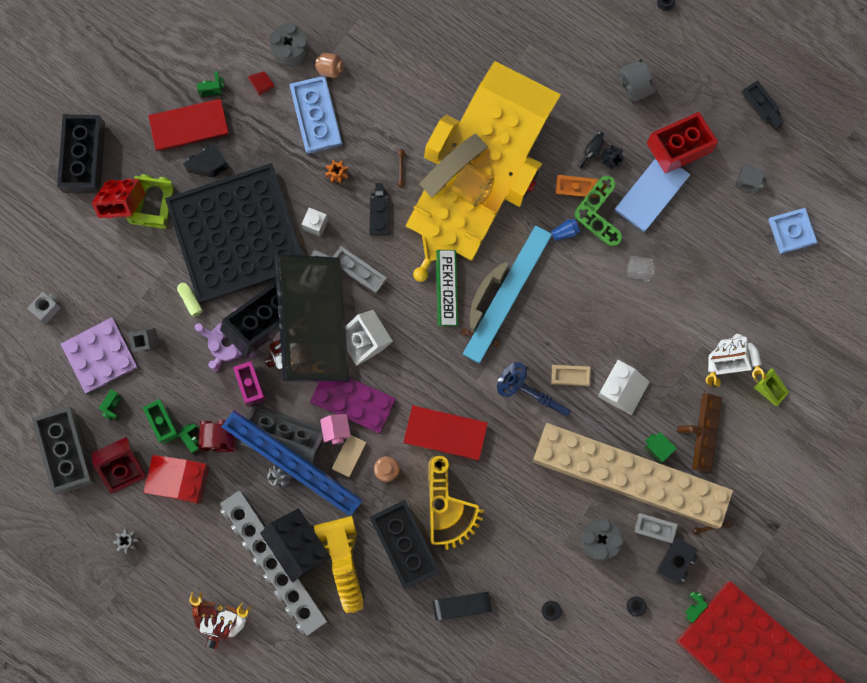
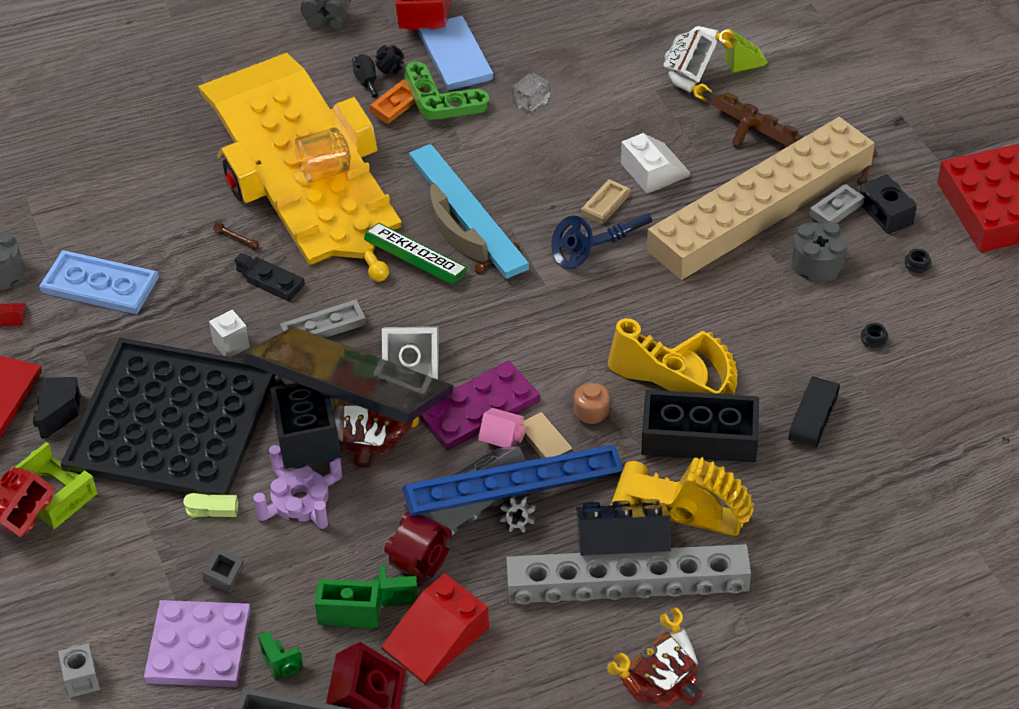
camera: 60 degrees left, 30 degrees down
dark pink brick [233,361,266,407] -> none
nougat head [315,53,344,78] -> none
orange gear [325,160,348,184] -> none
red tile [403,405,488,461] -> none
dark tan slope [419,133,488,198] -> none
blue cone [551,219,580,241] -> none
green brick [644,432,677,464] -> none
green bracket [684,592,708,624] -> none

